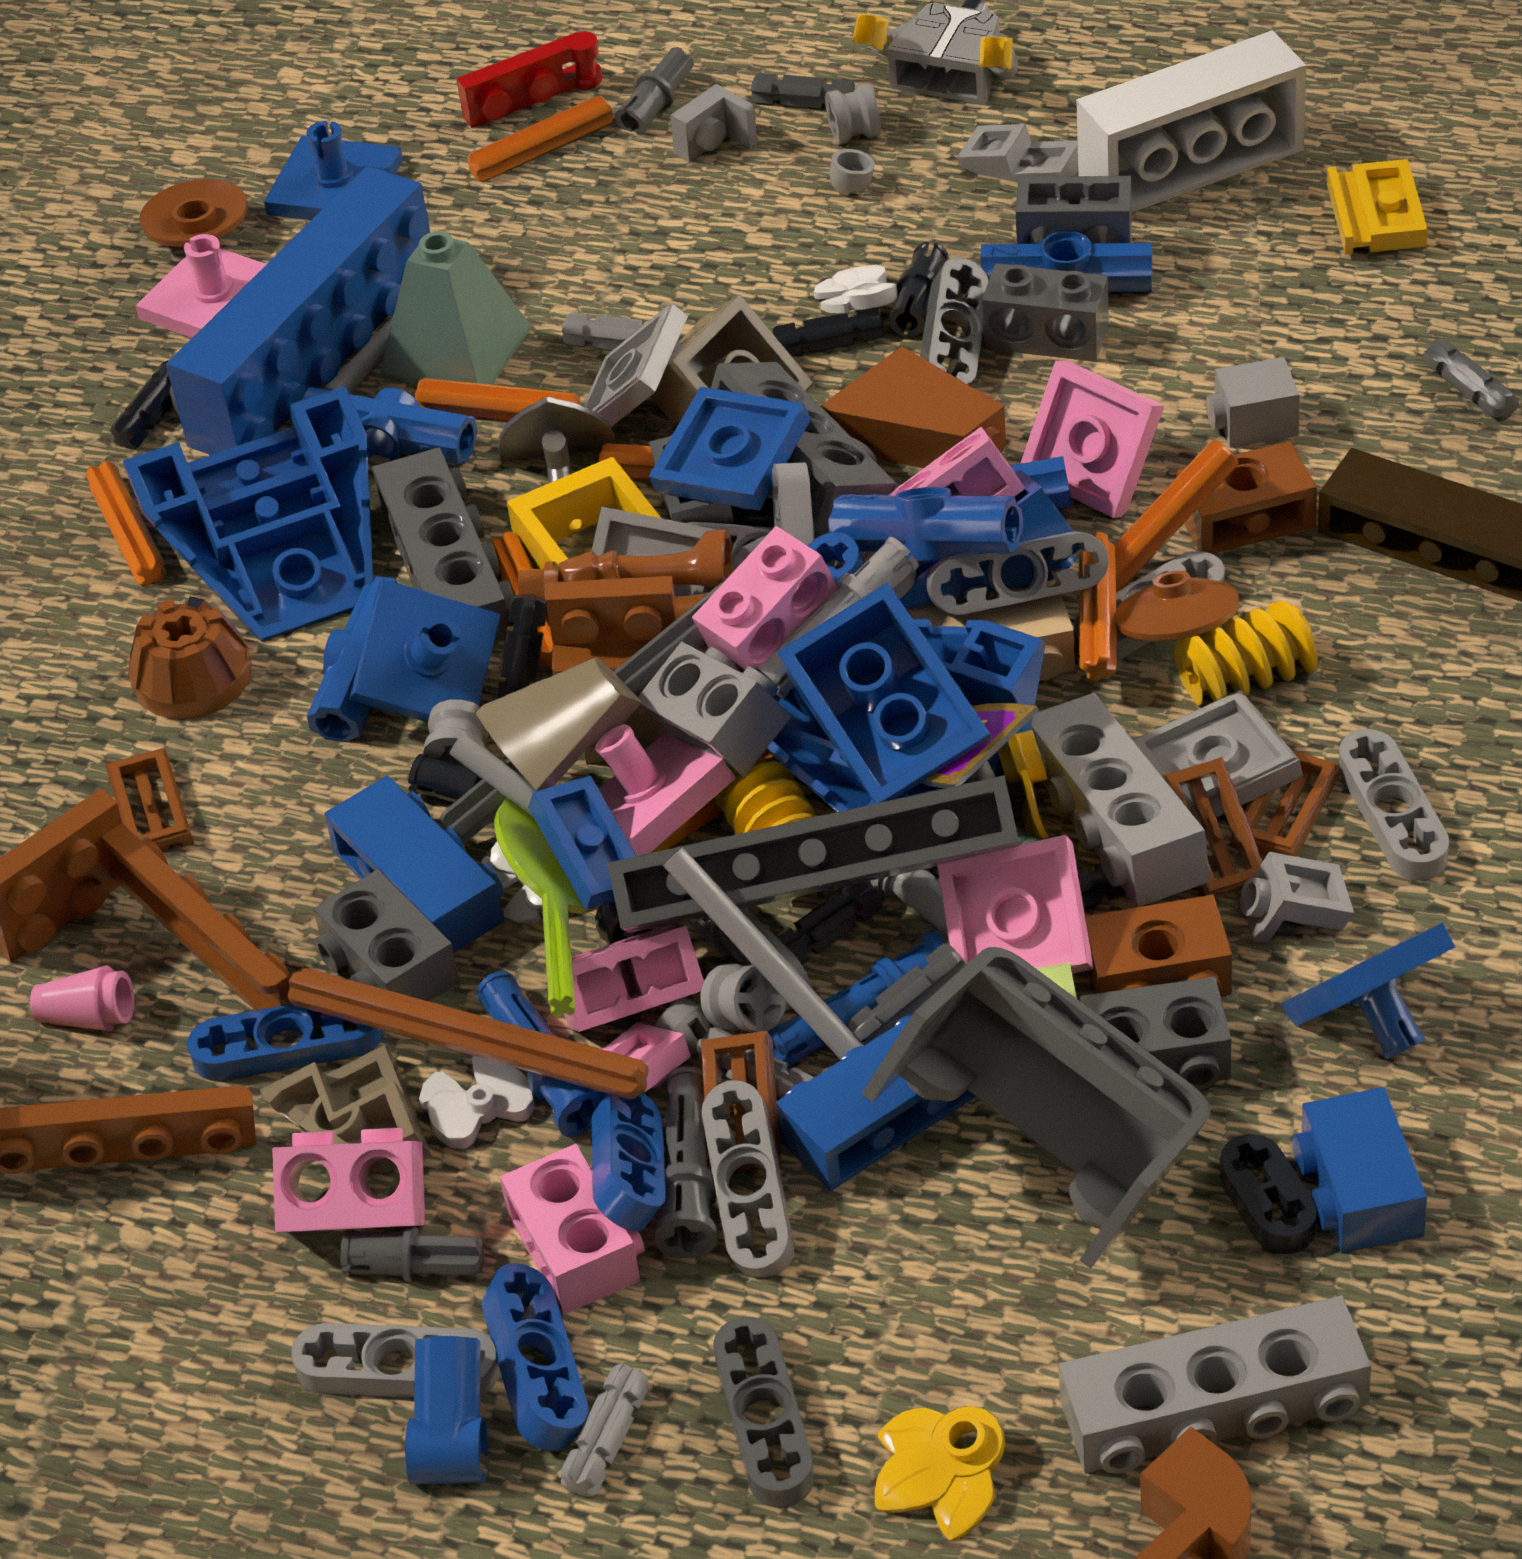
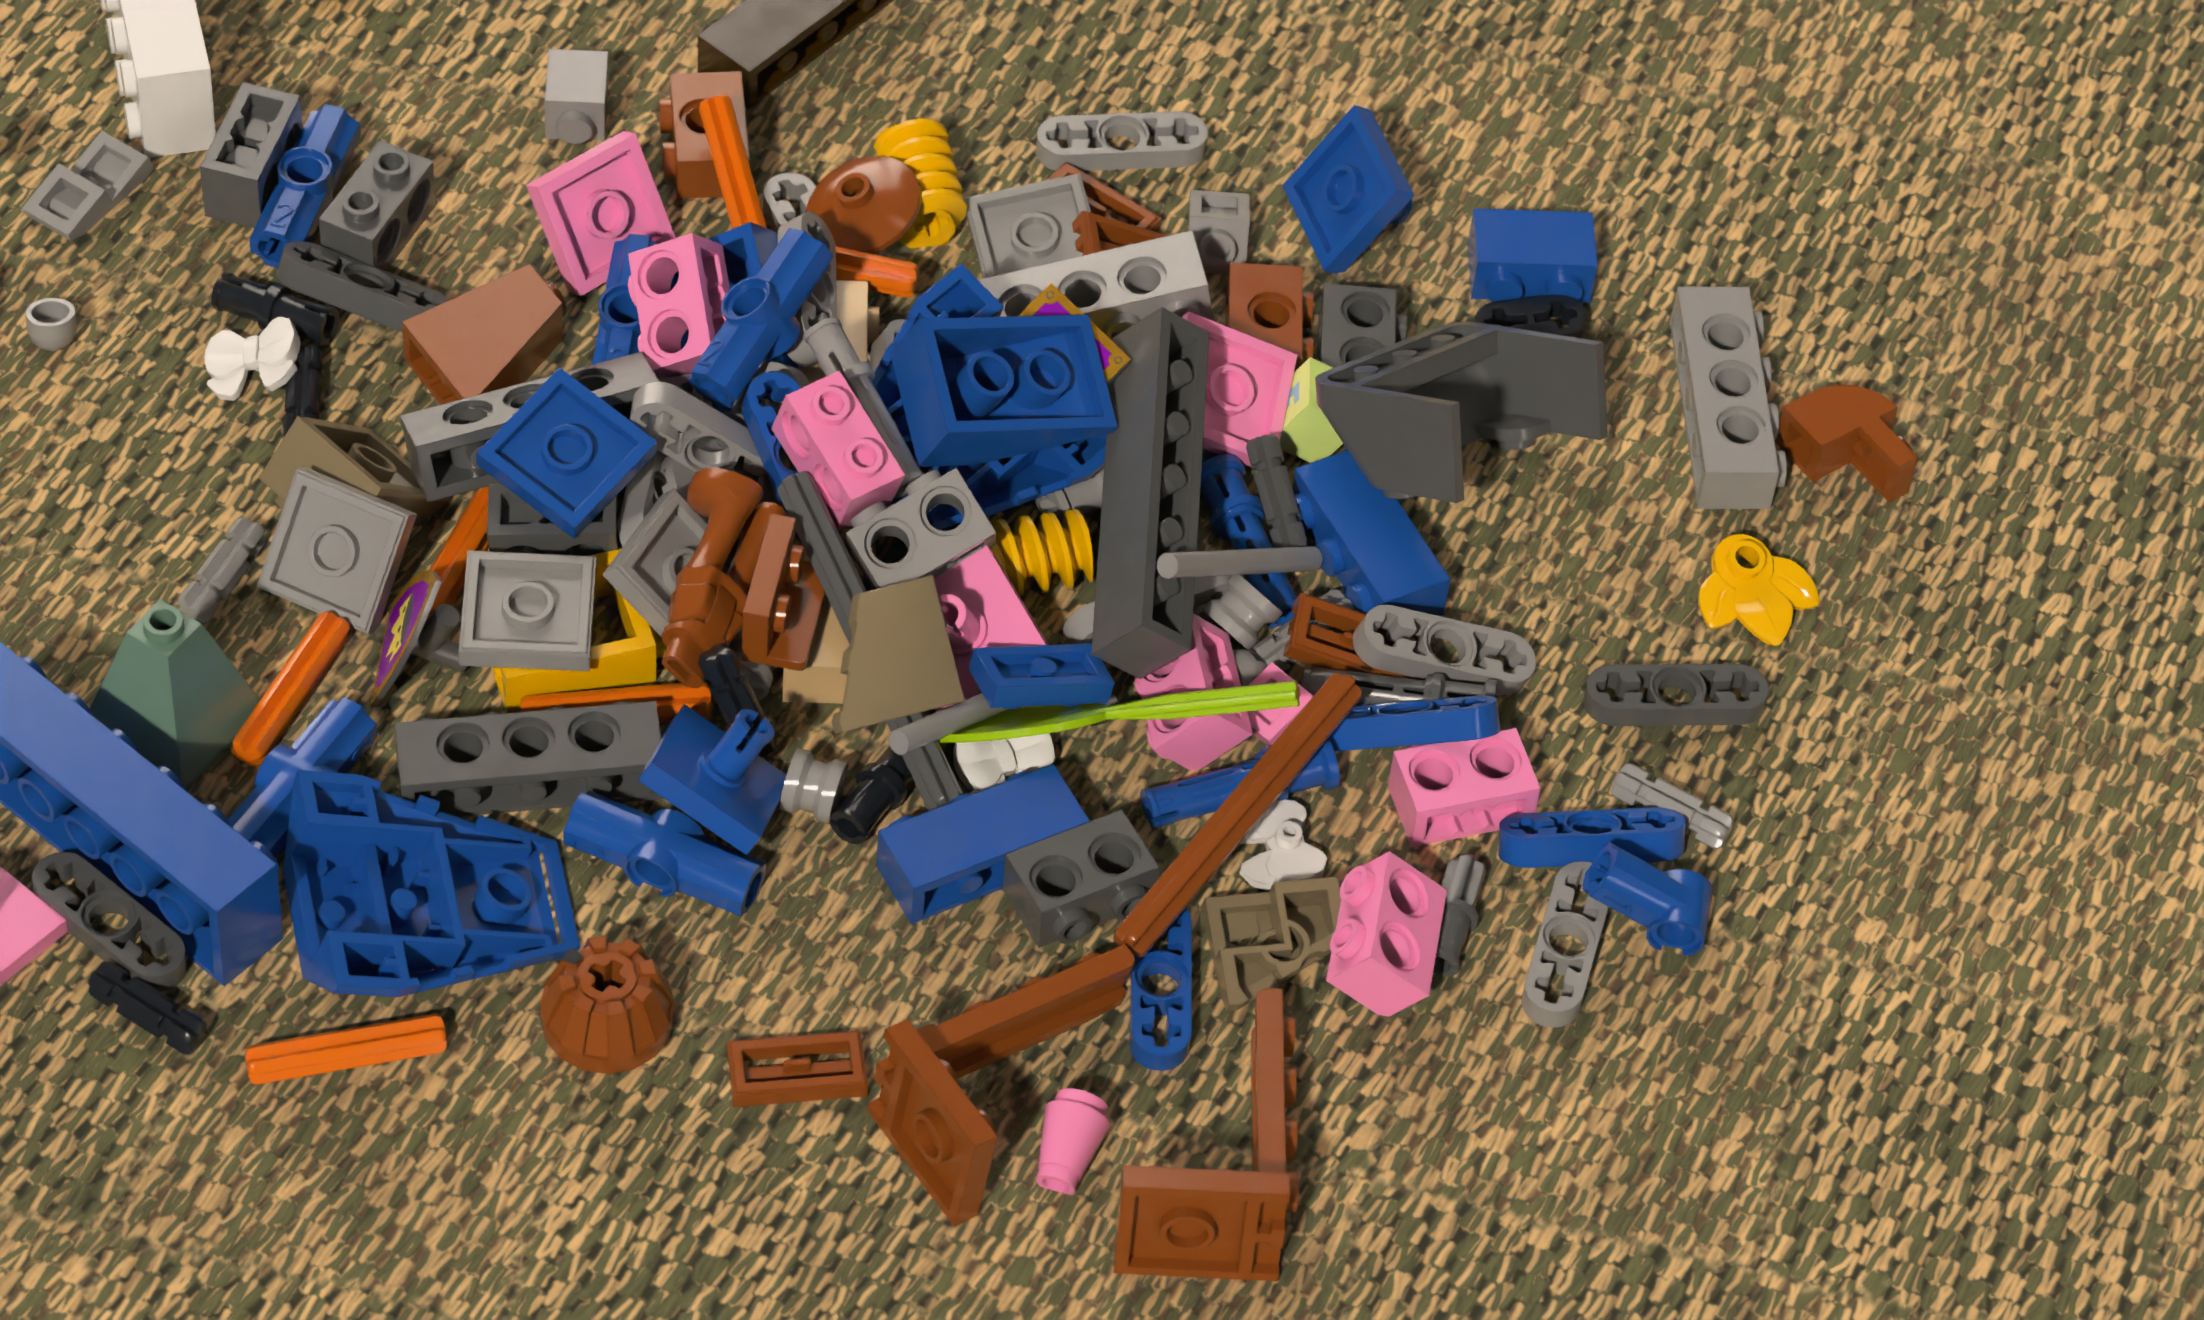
camera: 90 degrees left, 5 degrees up
none -> light grey tile [459,550,596,671]

